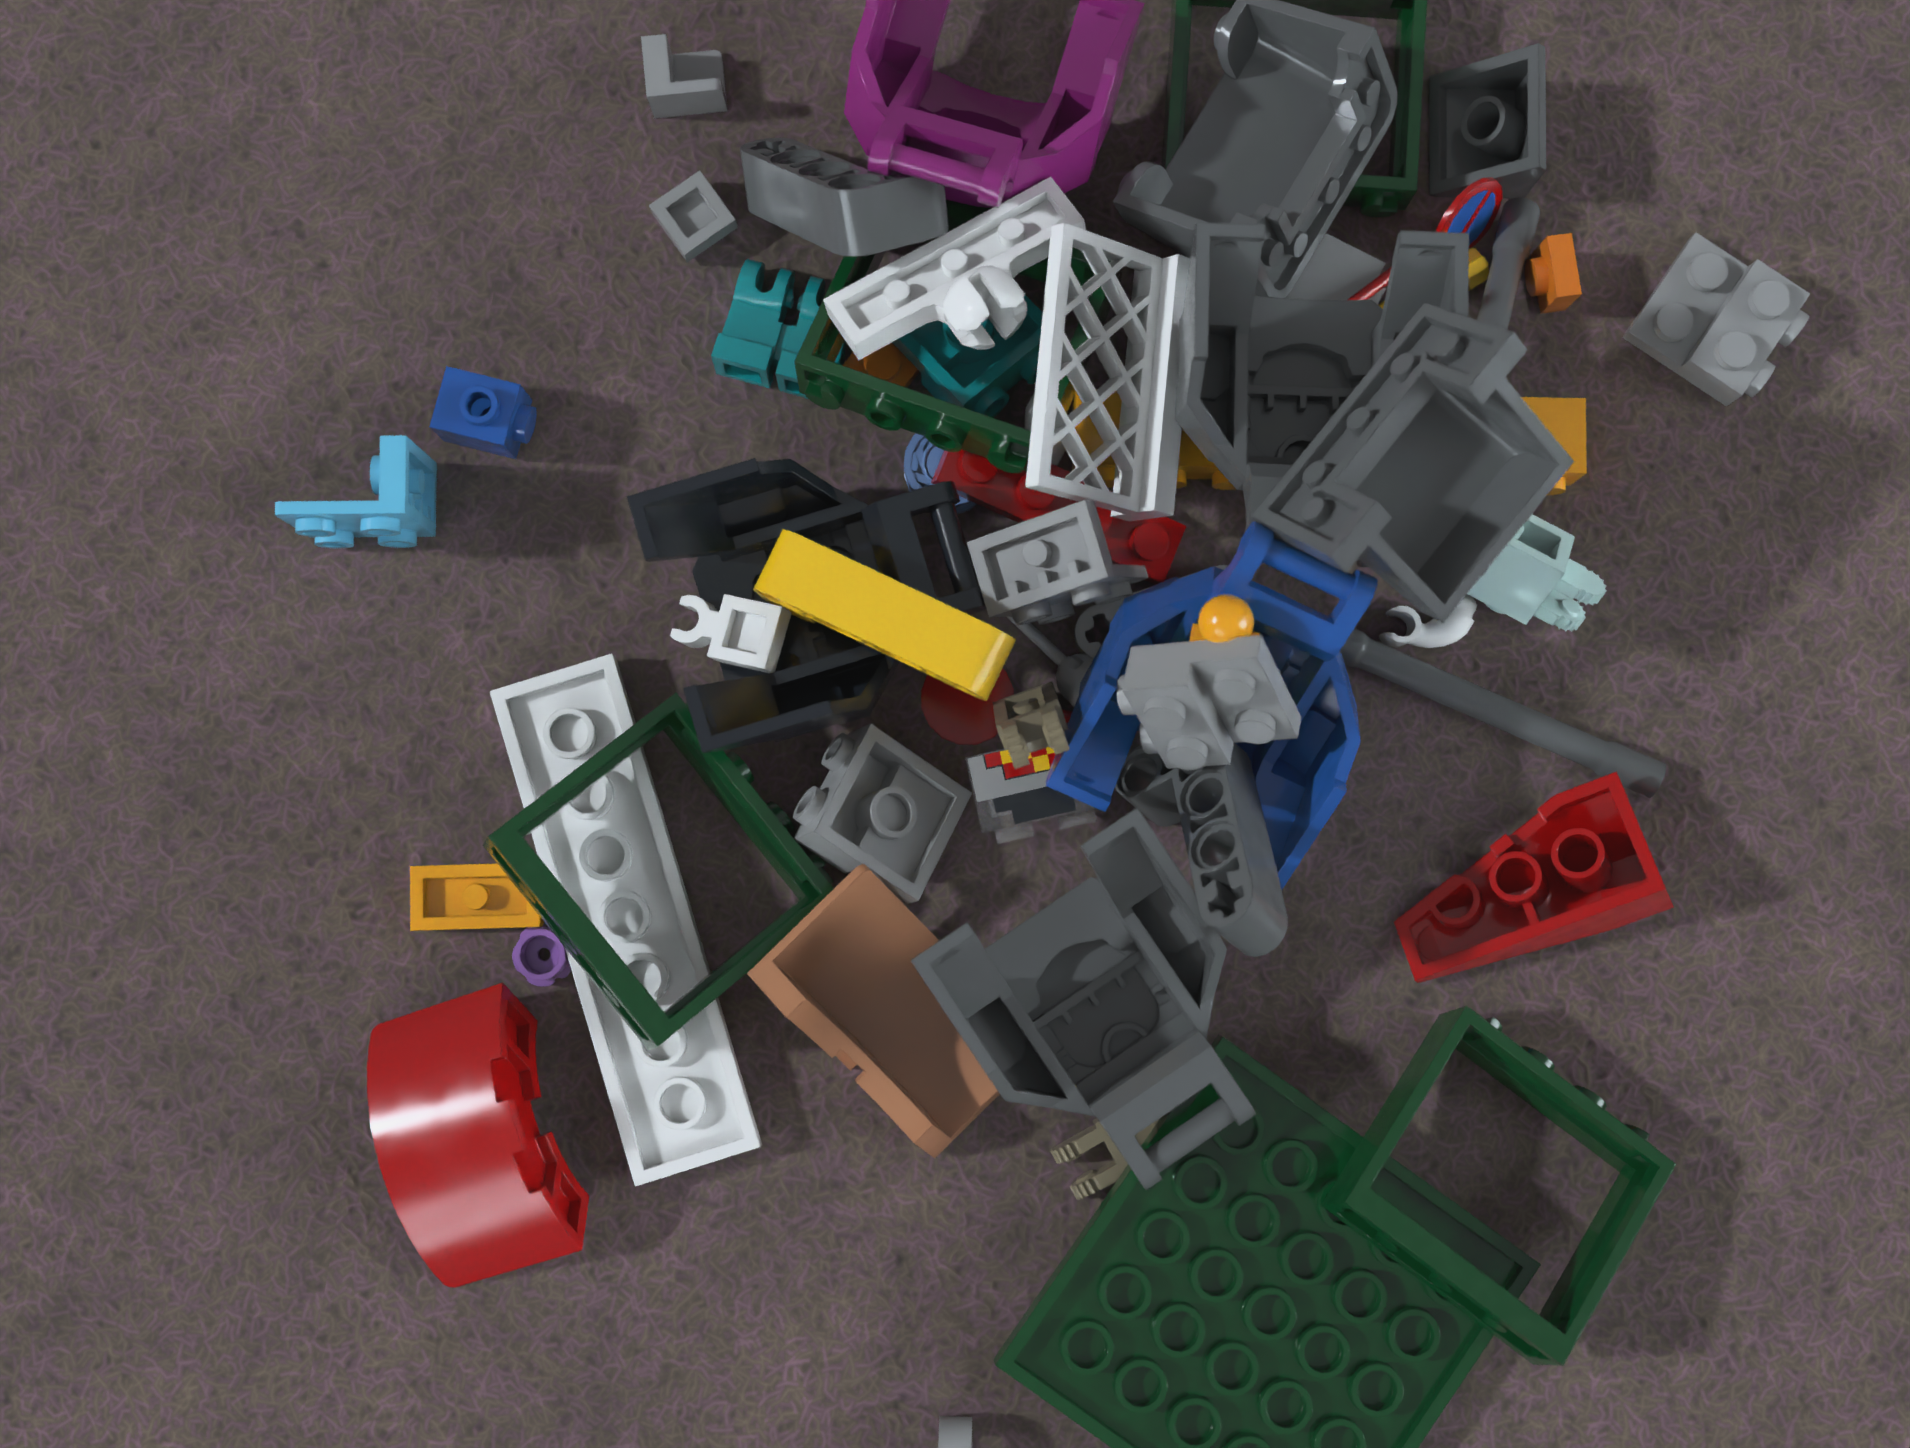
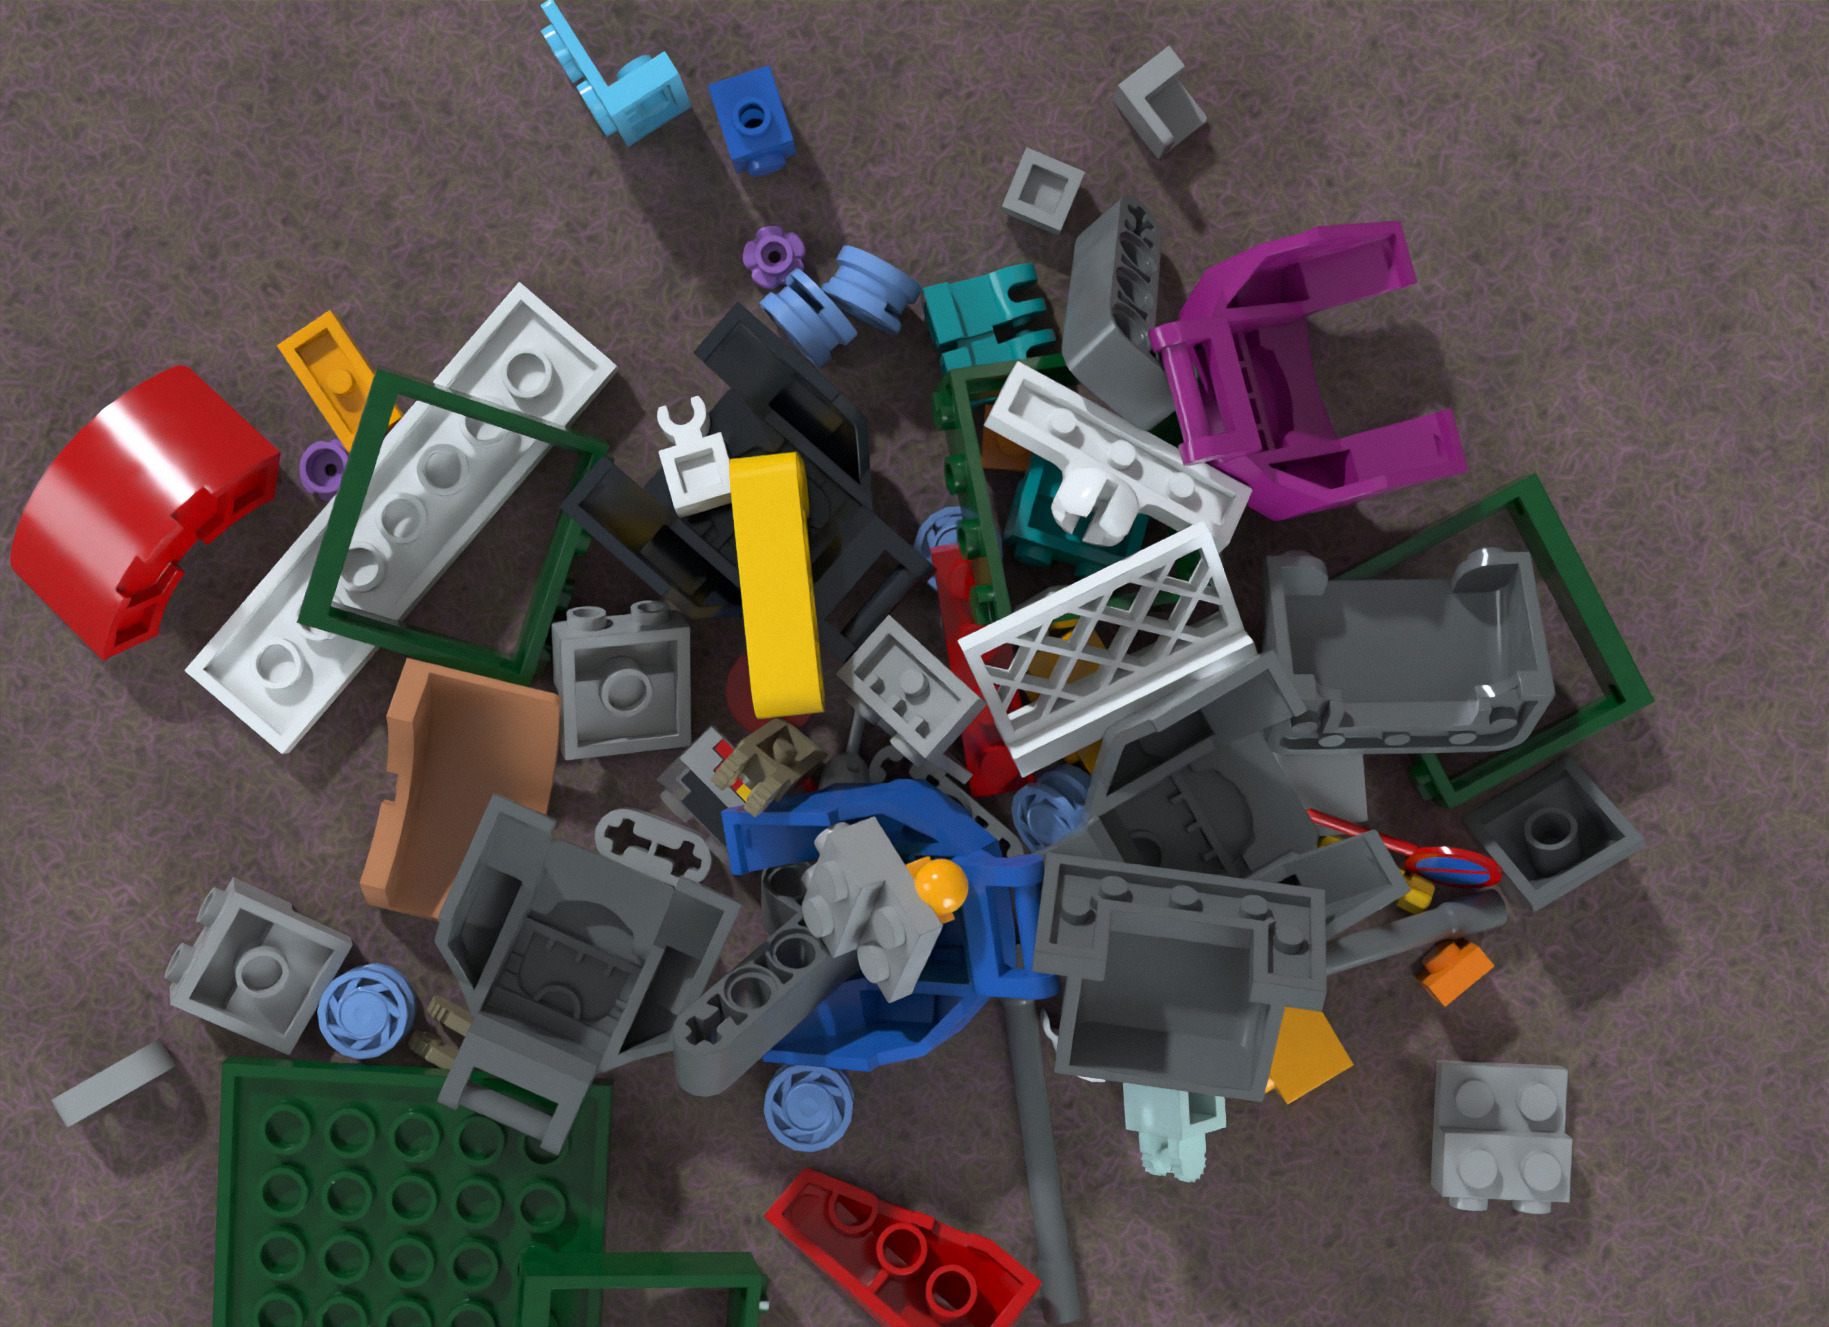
camera: 60 degrees right, 5 degrees up
none -> light grey plate [164,877,353,1055]
none -> medium blue wheel [317,963,418,1059]
none -> light grey beam [594,806,714,887]
none -> medium lavender plate [743,226,806,289]
none -> medium blue wheel [759,268,858,370]
none -> medium blue wheel [763,1064,854,1152]
none -> medium blue wheel [821,245,922,335]
none -> medium blue wheel [1011,764,1092,853]

